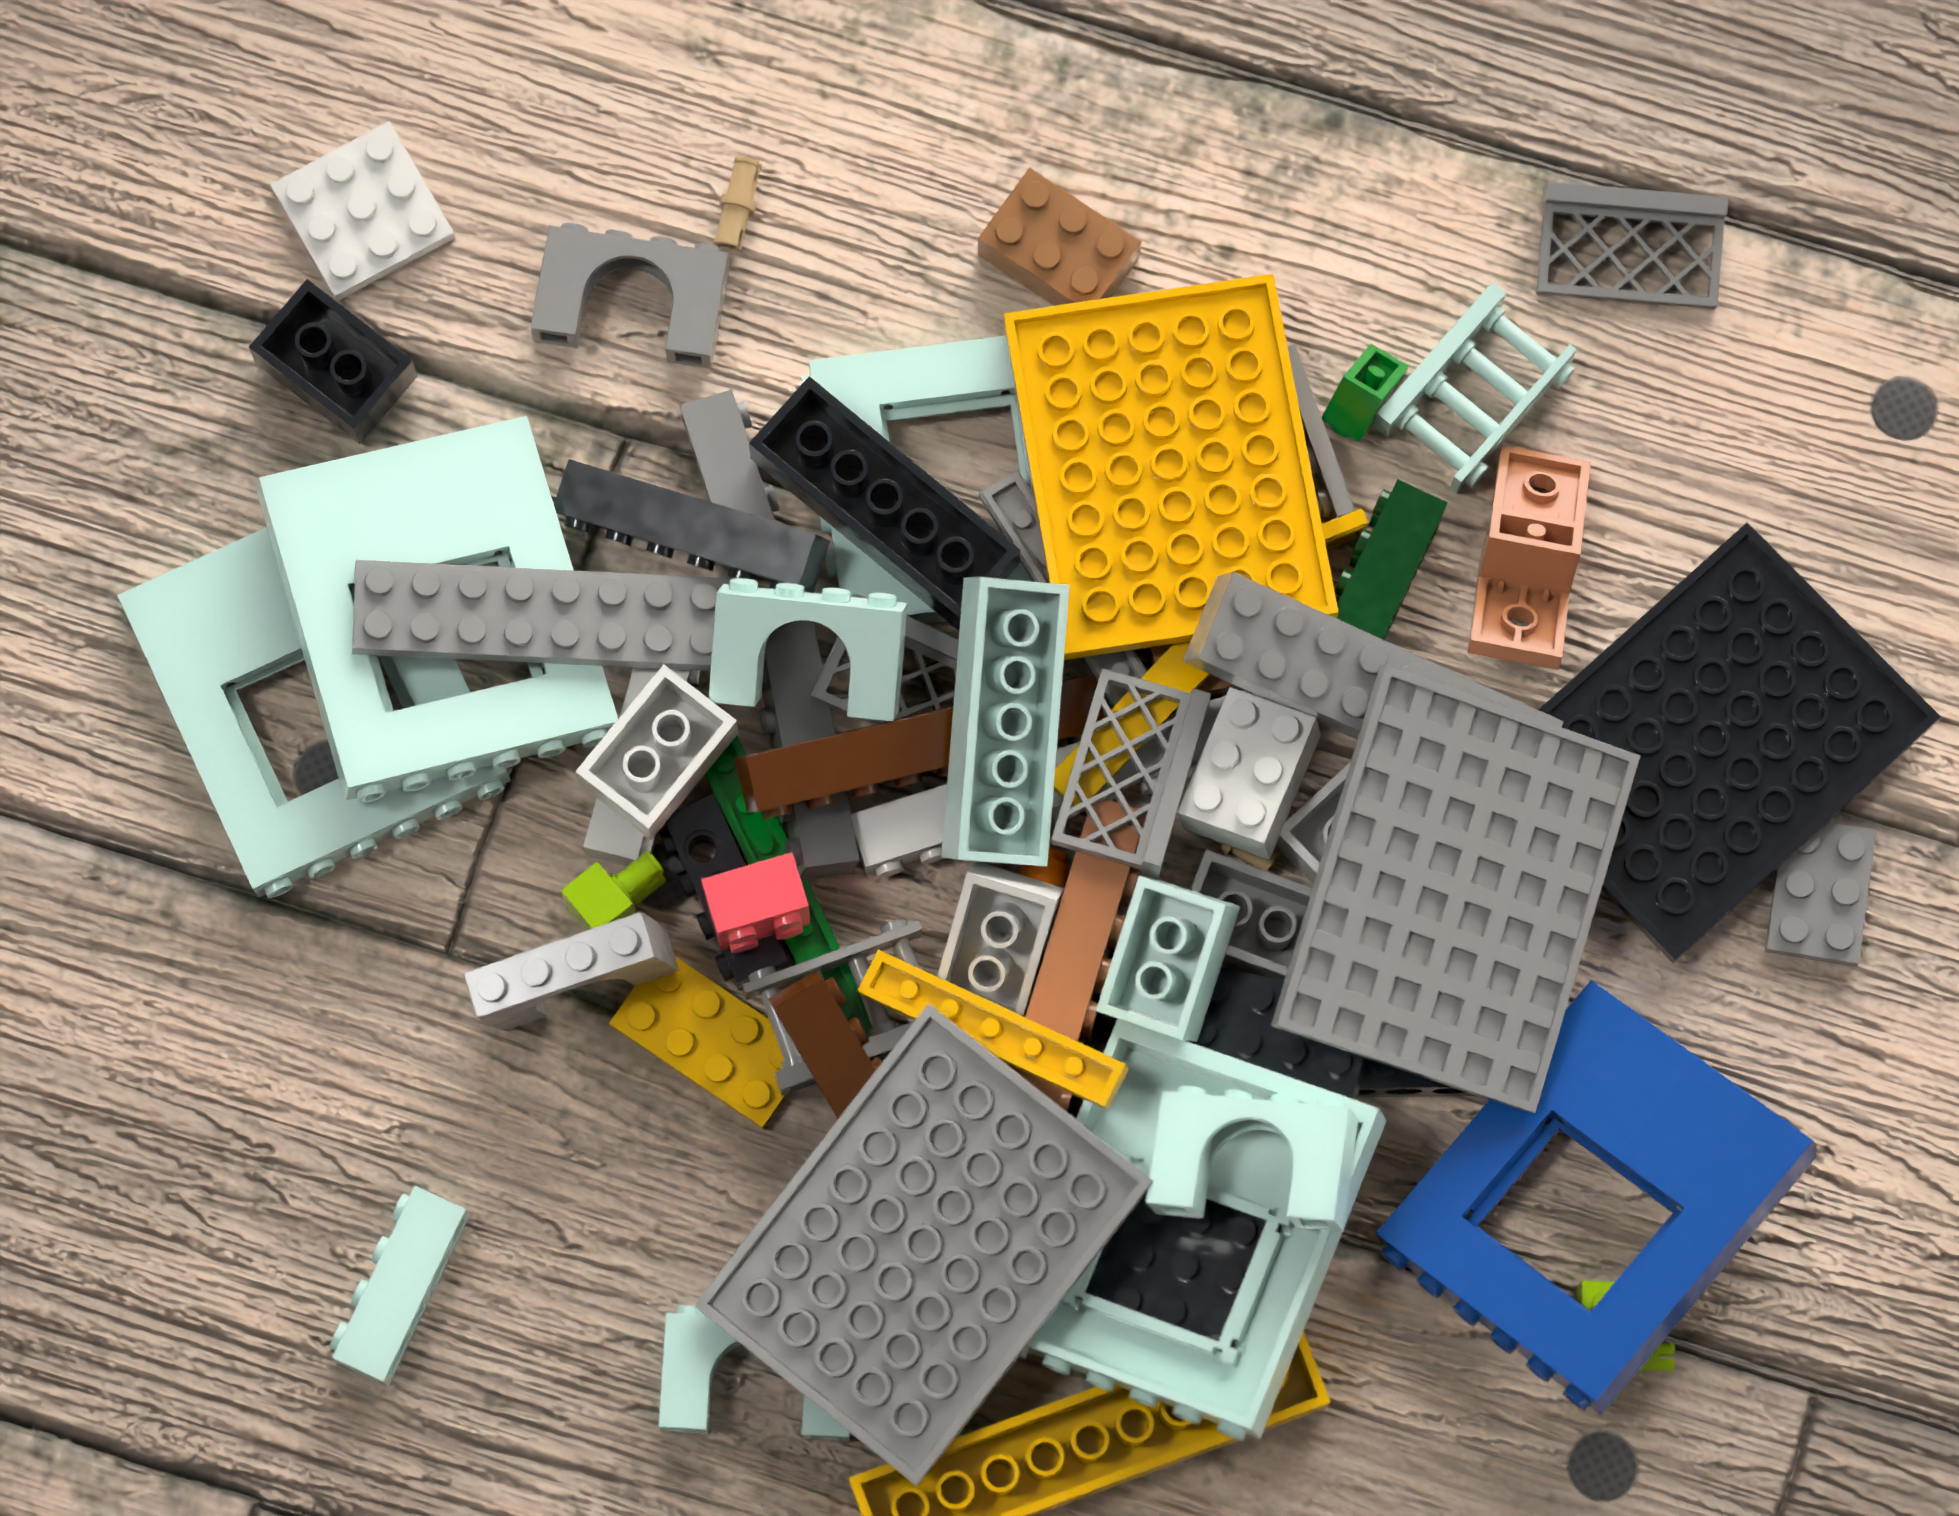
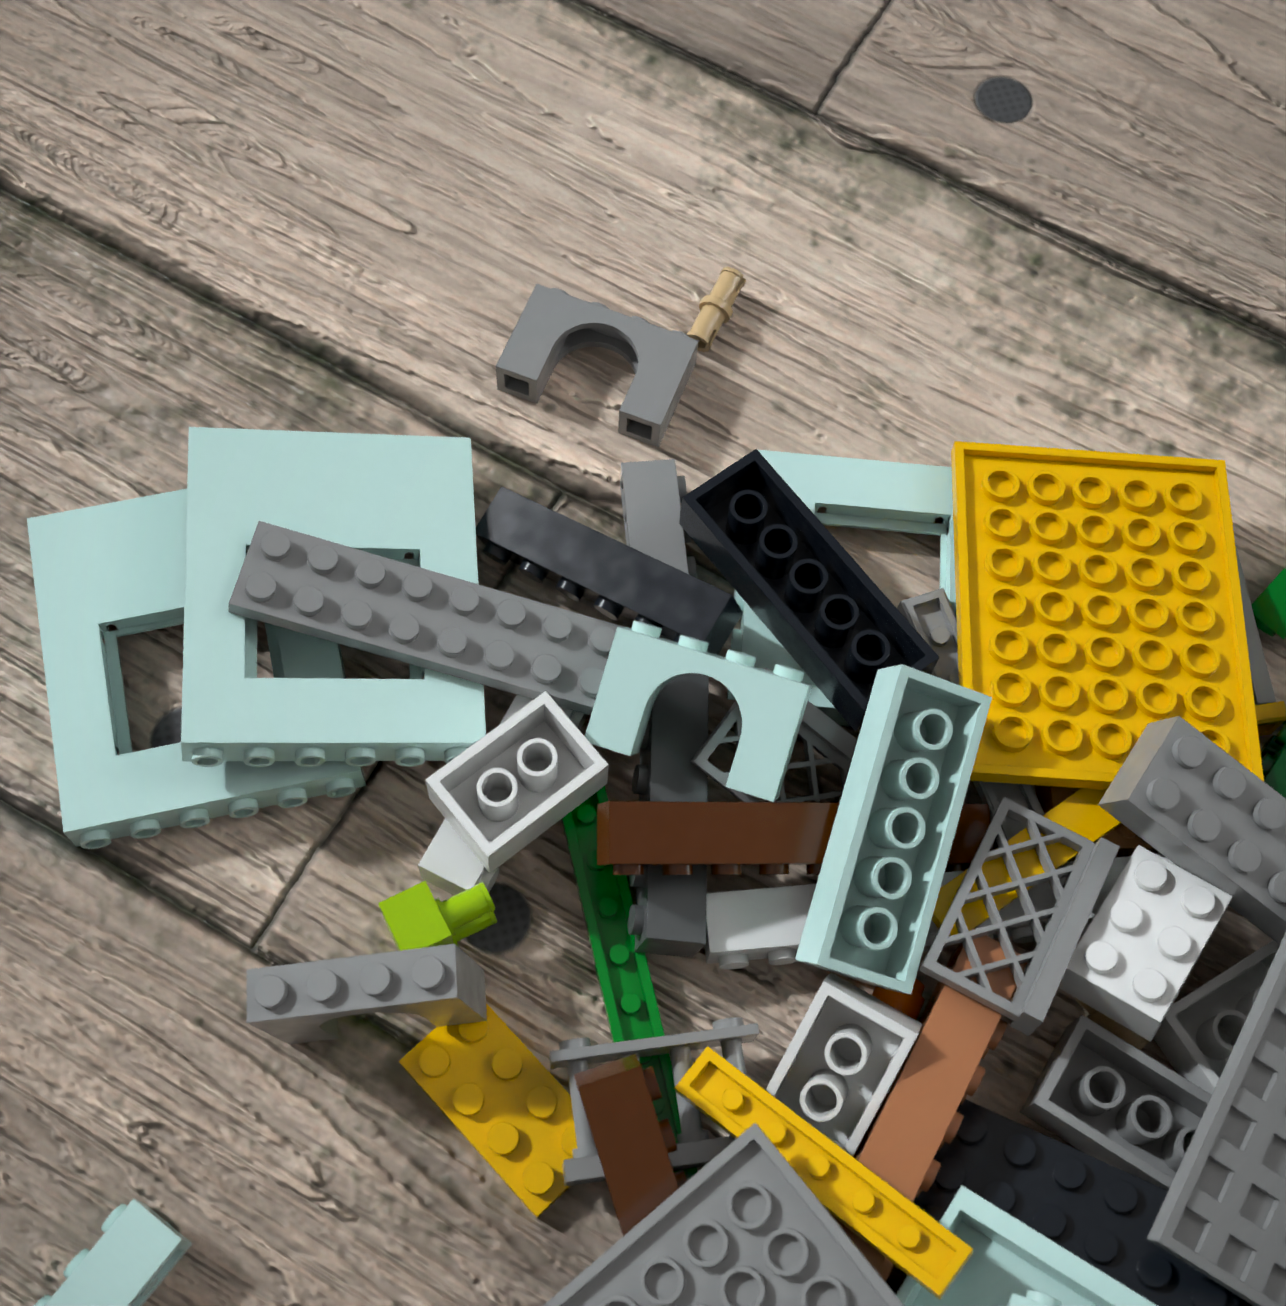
camera: 10 degrees right, 10 degrees down
black brick [249,279,418,444] -> none
white plate [270,121,455,301] -> none
black brick [658,794,789,991] -> none
coral brick [701,853,810,953] -> none
medium nougat brick [977,167,1142,306] -> none
light aqua brick [1096,876,1240,1041] -> none

